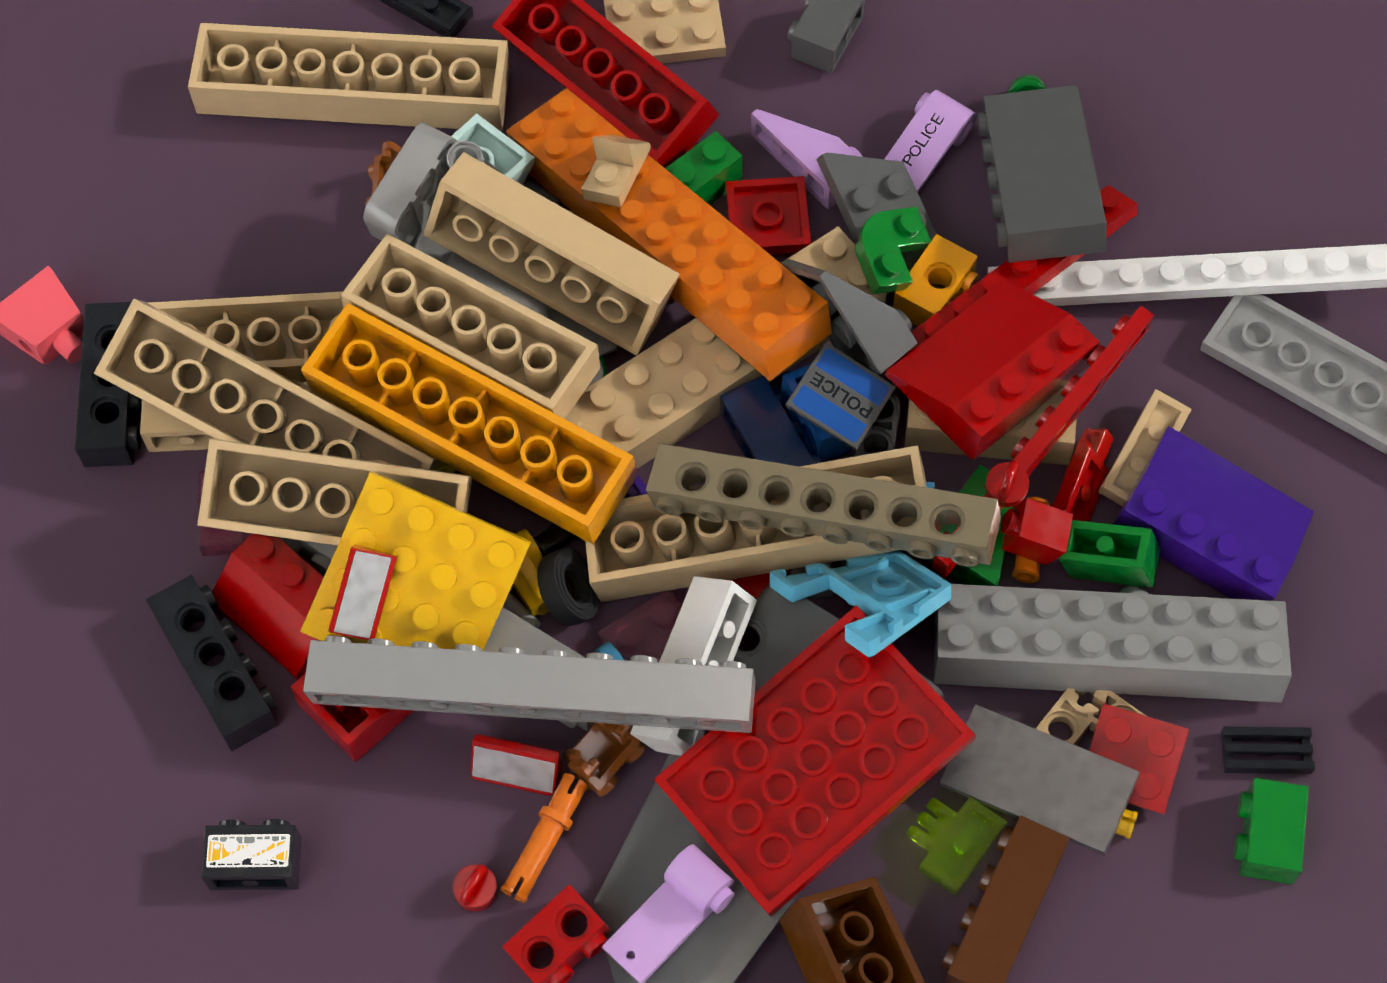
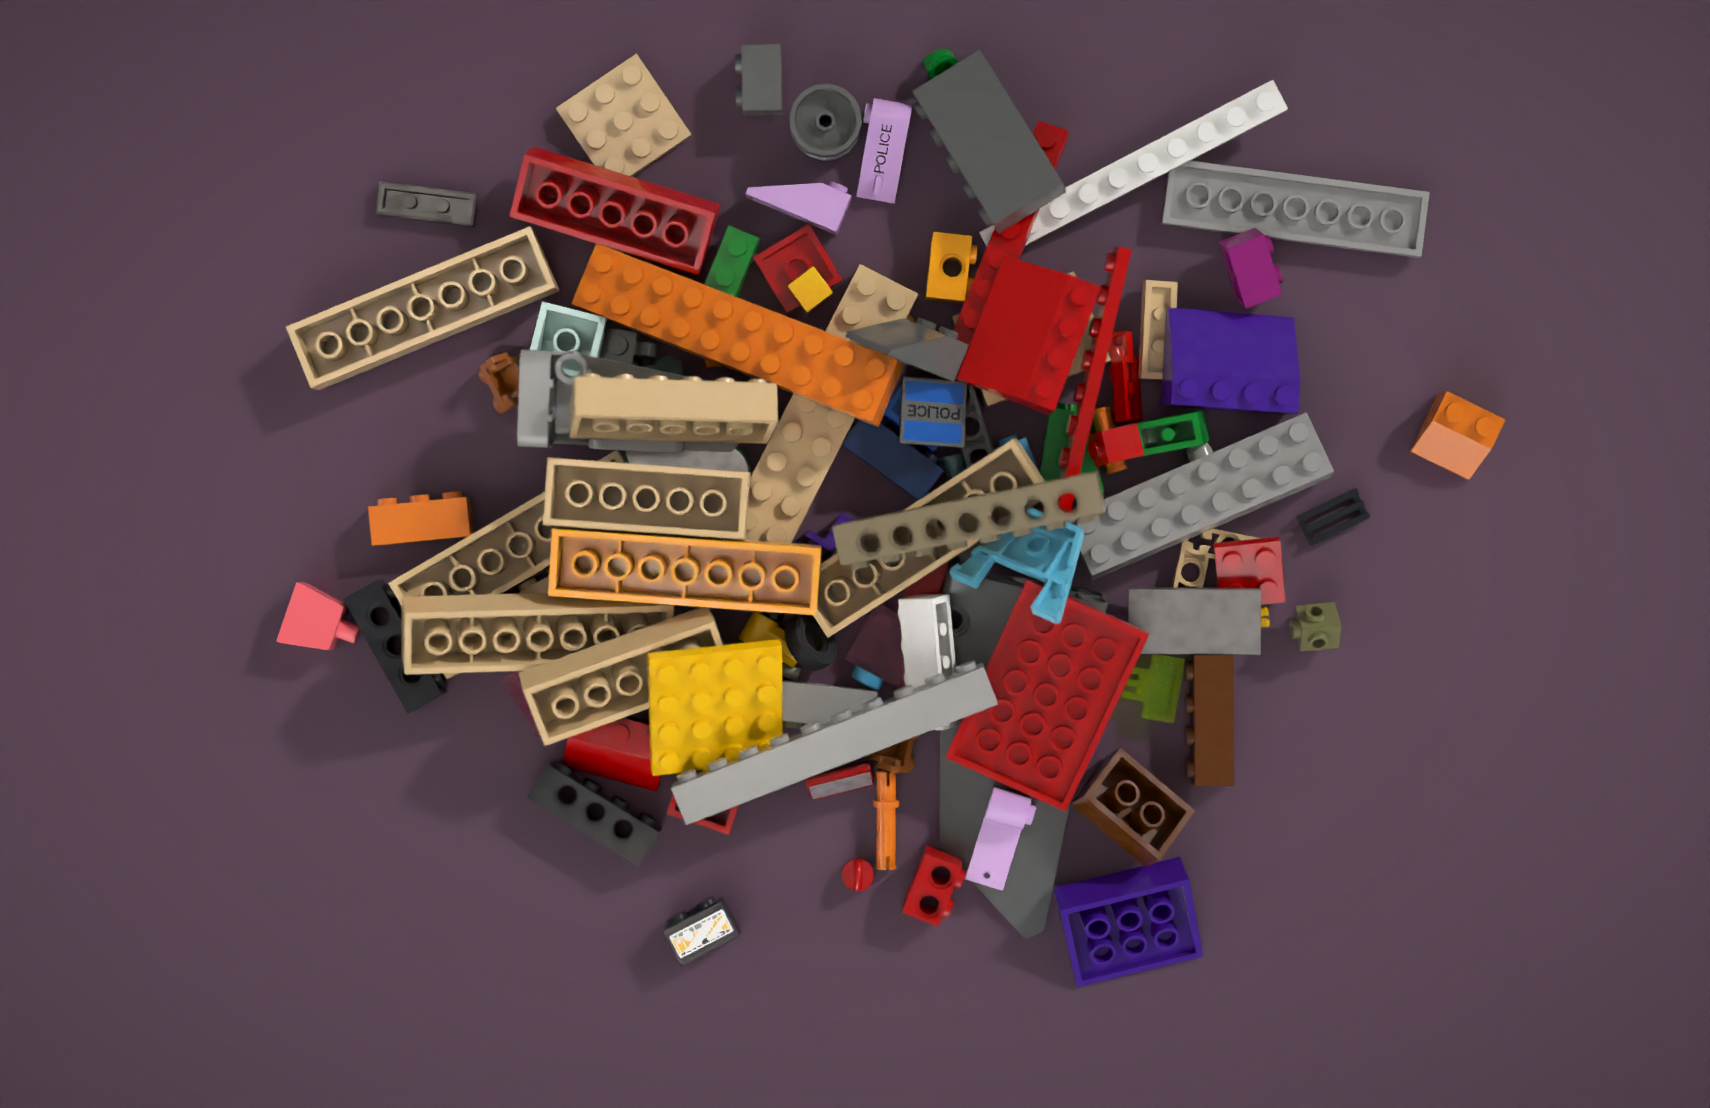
camera: 30 degrees left, 25 degrees up
flat silver slope [328,544,398,640] -> none
tan slope [581,135,651,207] -> none
dark grey wing [816,152,936,295] -> none
green plate [855,206,931,295] -> none
red tile [985,461,1030,508] -> none
green brick [1233,778,1309,884] -> none
none -> orange brick [368,491,474,546]
none -> yellow tile [787,266,833,313]
none -> dark grey wheel [789,83,862,163]
none -> magenta brick [1219,228,1283,309]
none -> olive brick [1290,602,1342,652]

